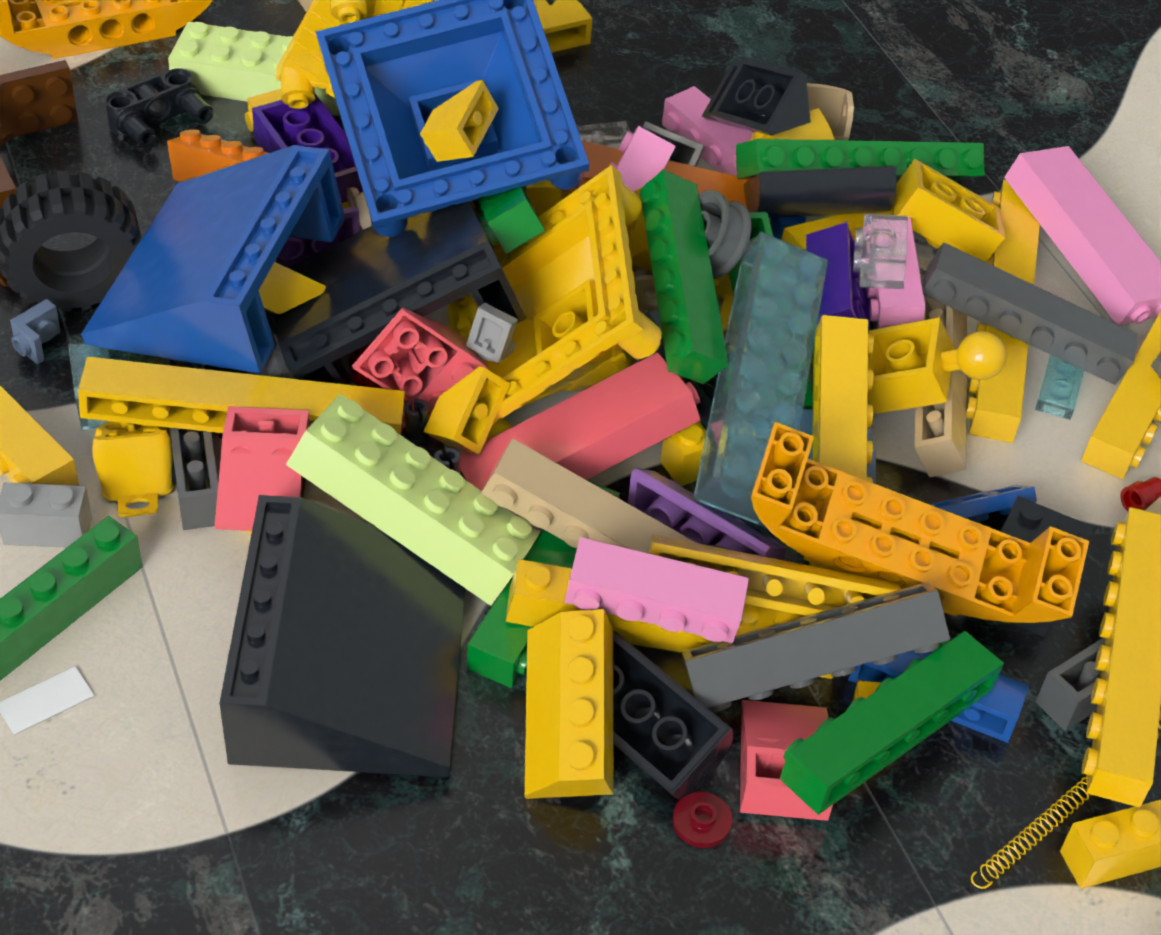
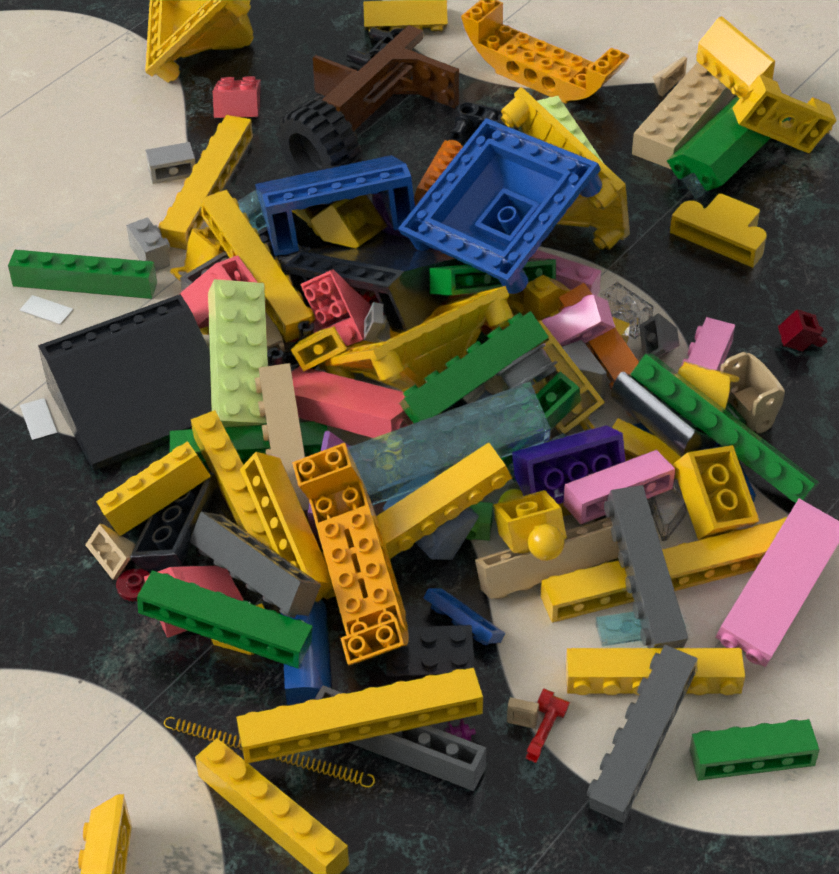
camera: 65 degrees right, 0 degrees up
sand blue bracket [10,299,61,364] -> none
yellow slope [420,80,499,162] -> none
bright pink brick [564,537,749,643] -> none
black slope [702,57,811,136] -> none
clear brick [853,214,908,289] -> none
none -> white sticker [20,398,57,440]
none -> tan slope [86,524,136,580]
none -> dark red brick [778,309,827,352]

